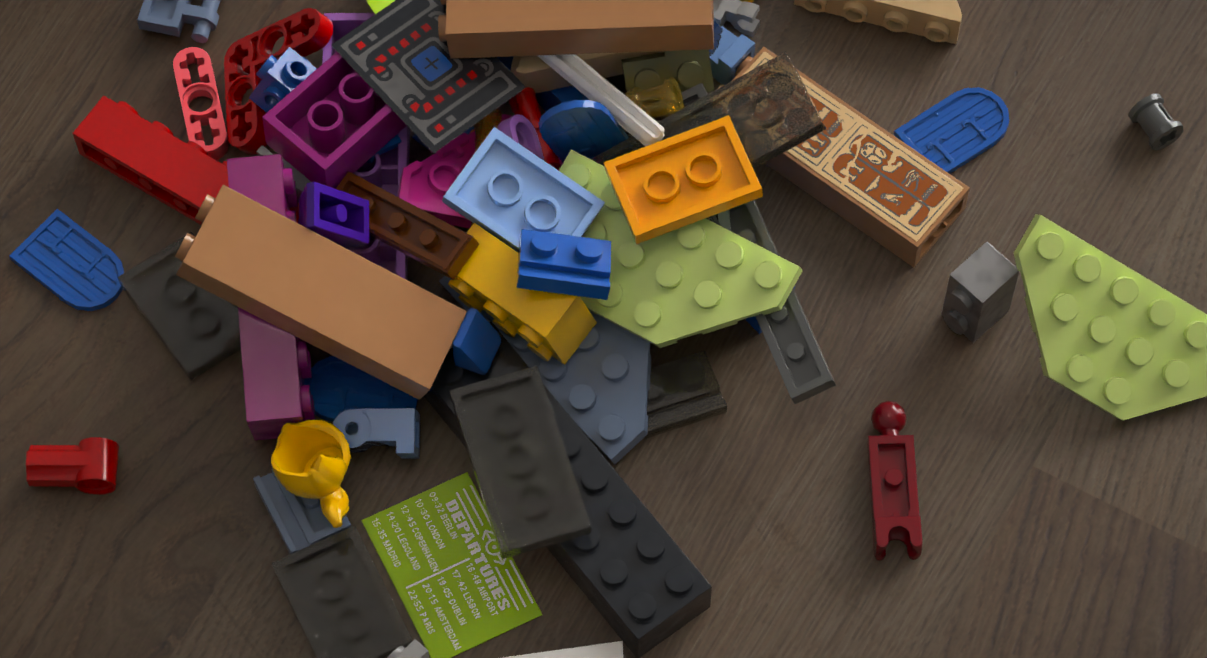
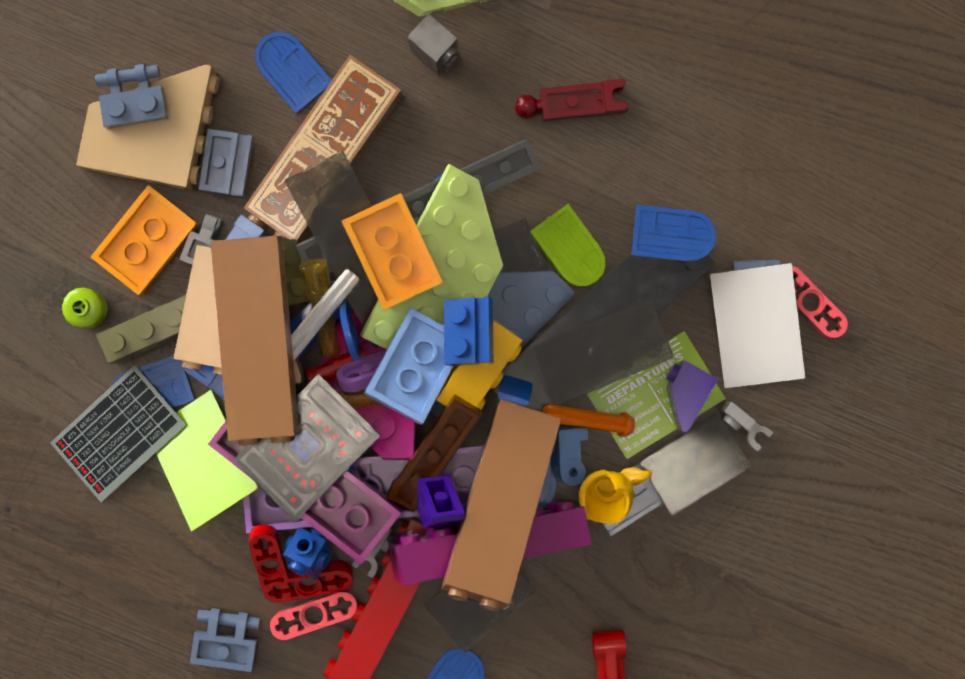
camera: 100 degrees left, 25 degrees up
none -> sand blue plate [198,129,254,198]
none -> lime window [529,203,605,287]
none -> orange axle [542,404,635,437]
none -> blue window [631,205,716,262]
none -> dark purple slope [666,361,718,433]

